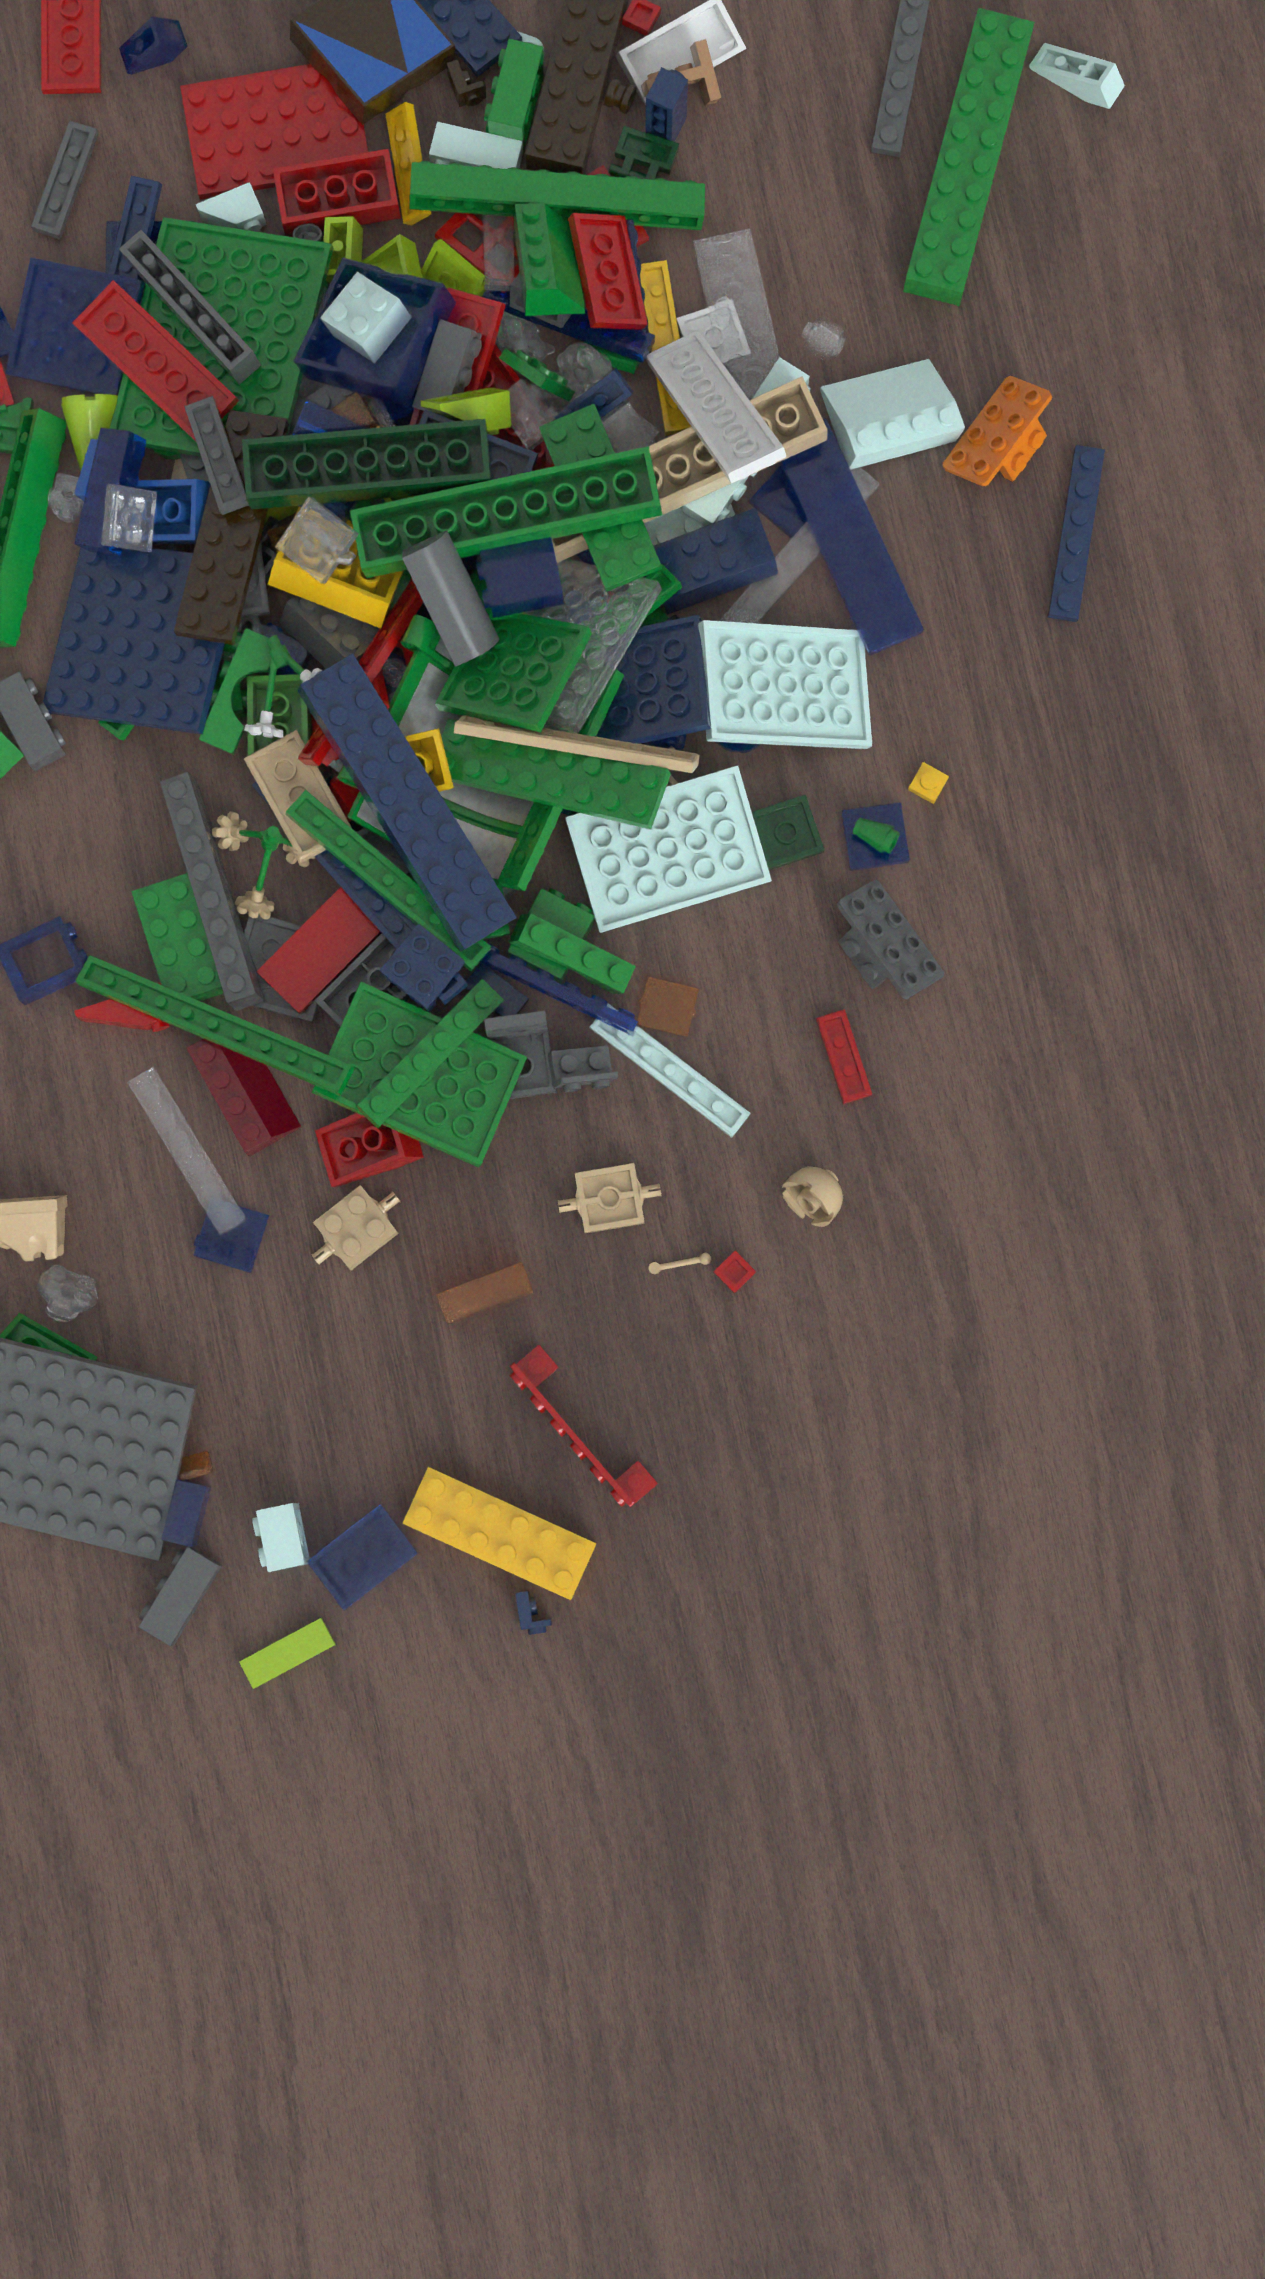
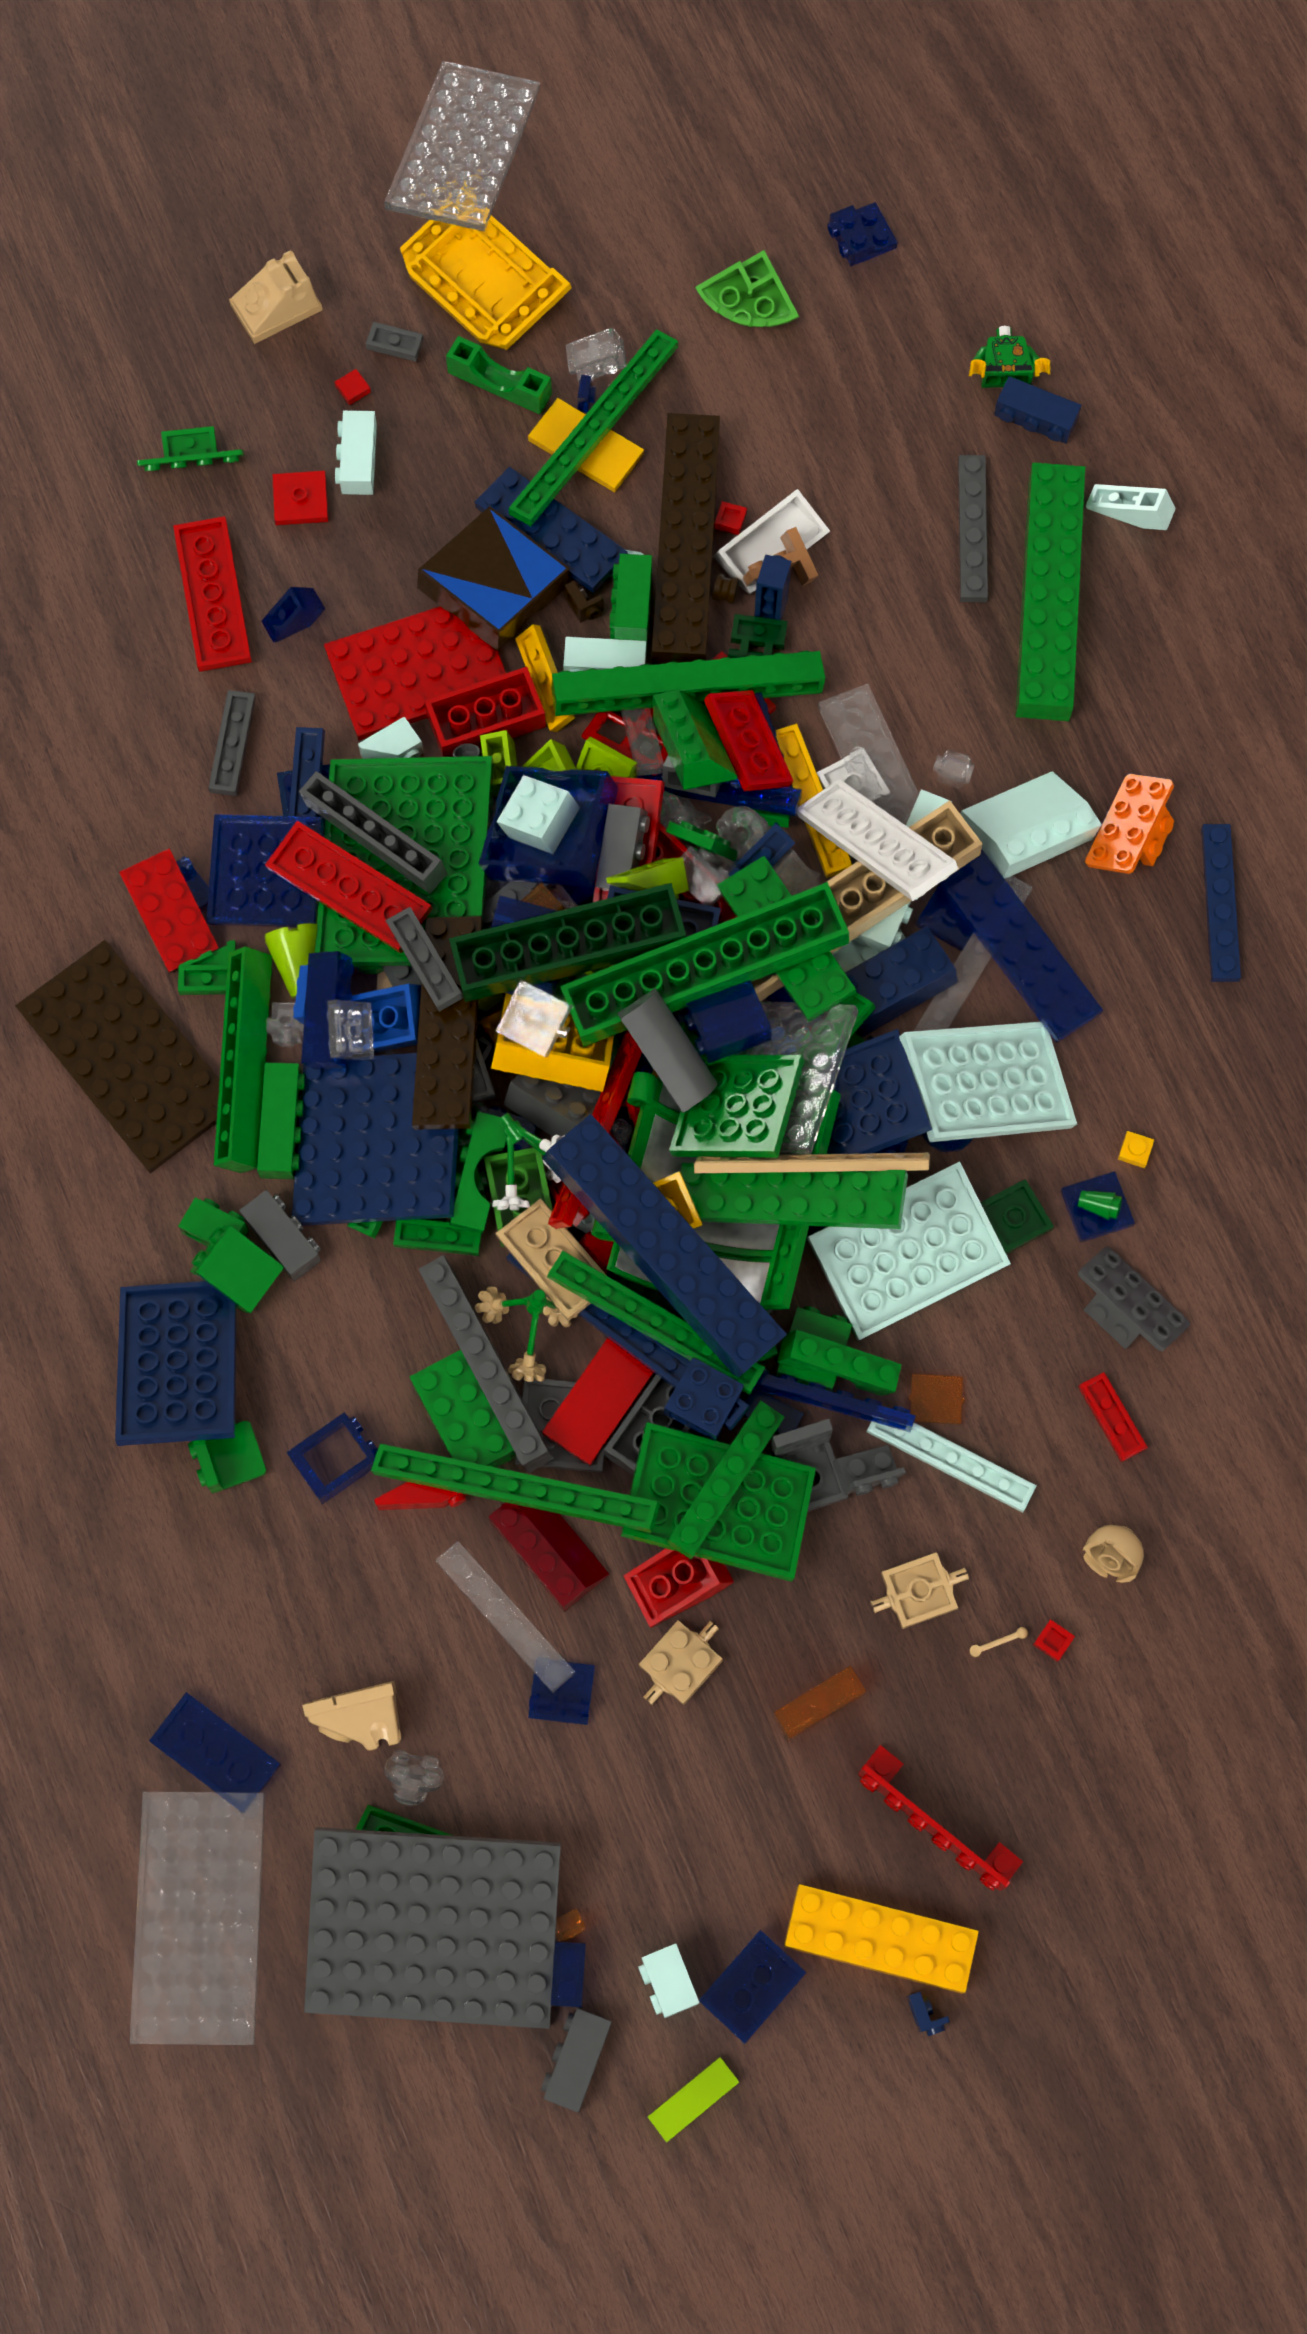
camera: 10 degrees left, 10 degrees down
none -> green brick [257,1063,306,1180]
none -> green plate [393,1219,482,1256]

